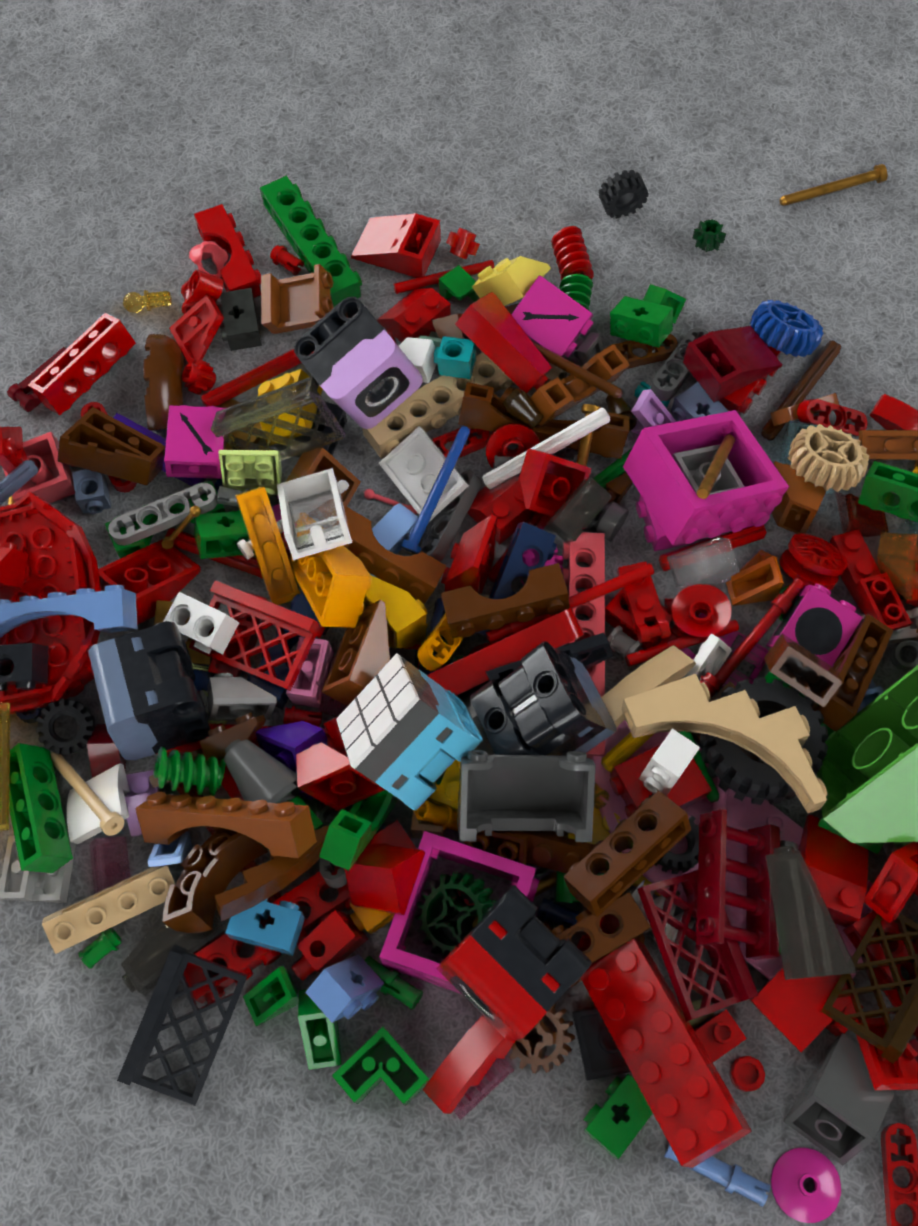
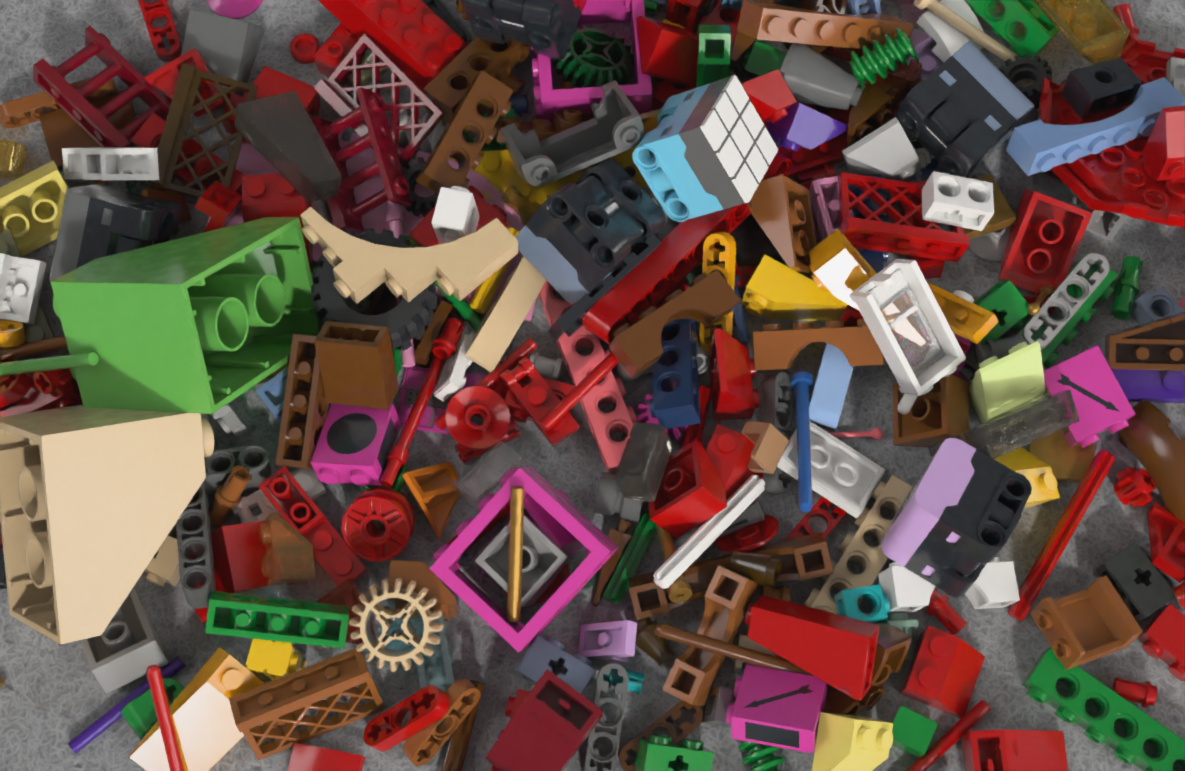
camera: 155 degrees right, 5 degrees up
none -> medium nougat panel [742,421,789,474]
none -> green pin [1111,256,1143,320]

